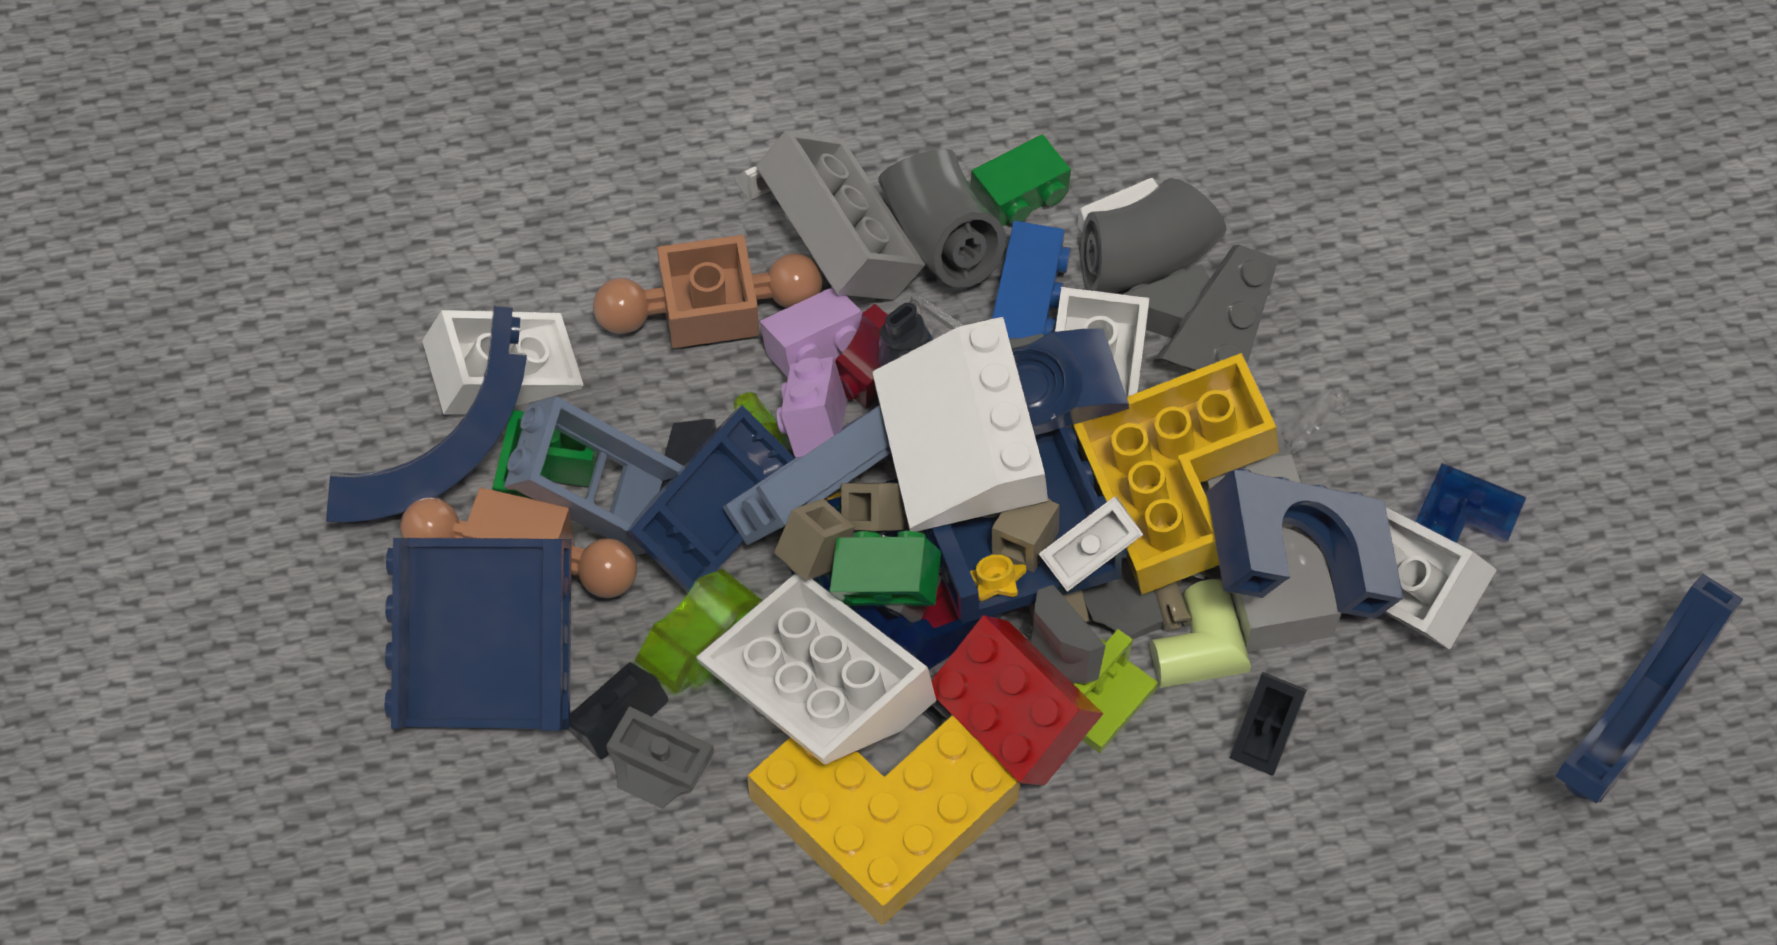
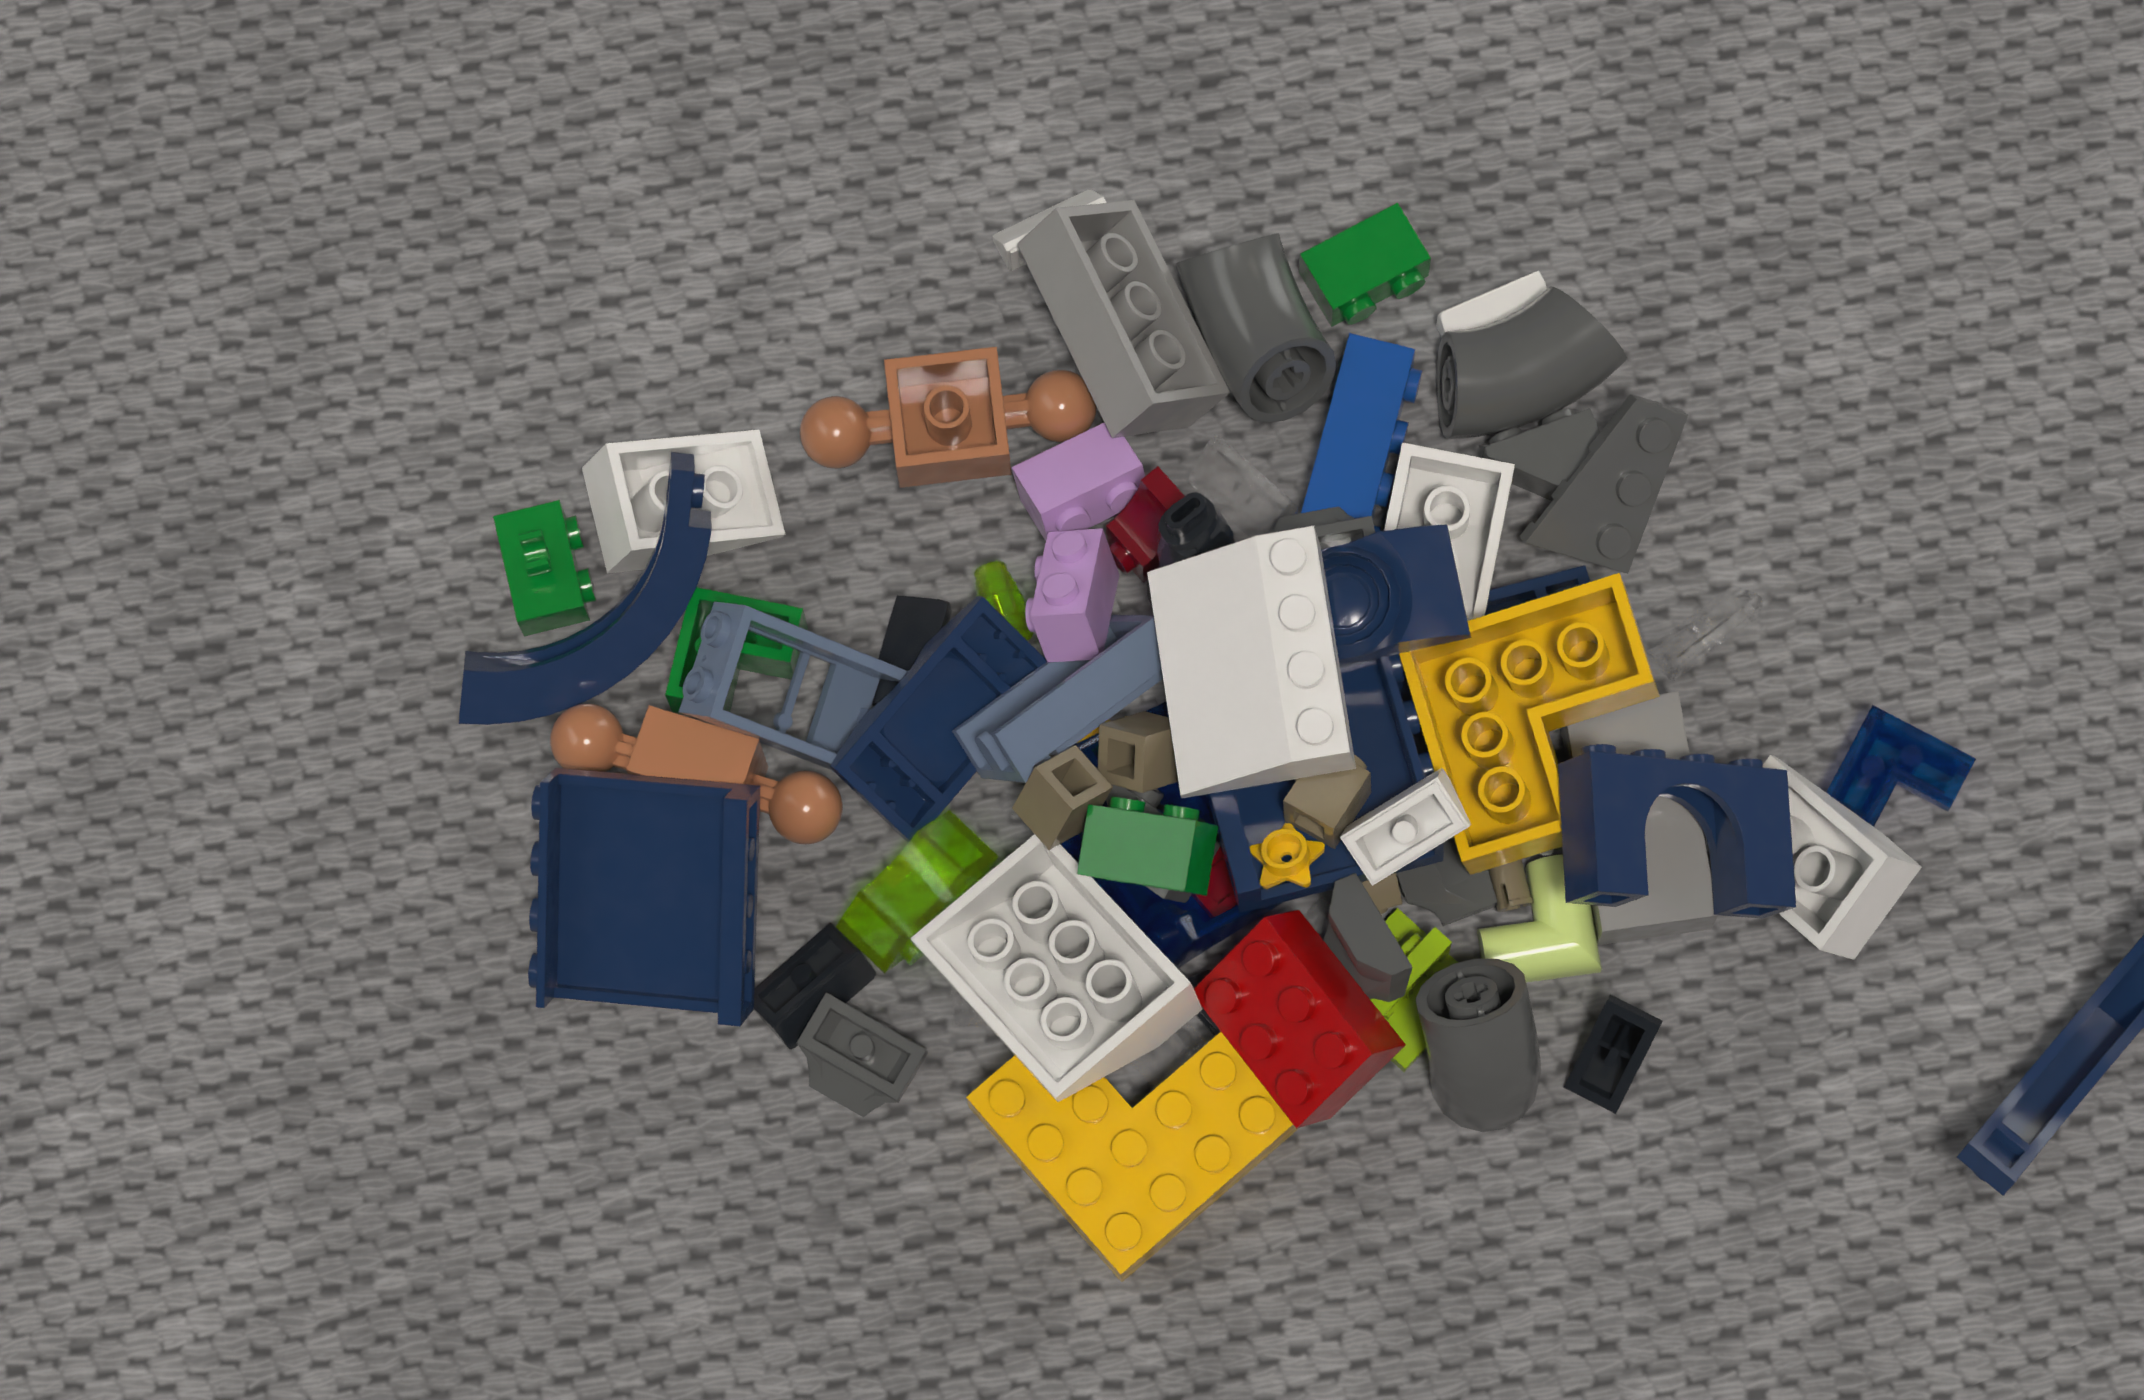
camera: 10 degrees right, 15 degrees up
none -> green brick [493,500,596,636]
none -> dark grey brick [1416,959,1541,1132]

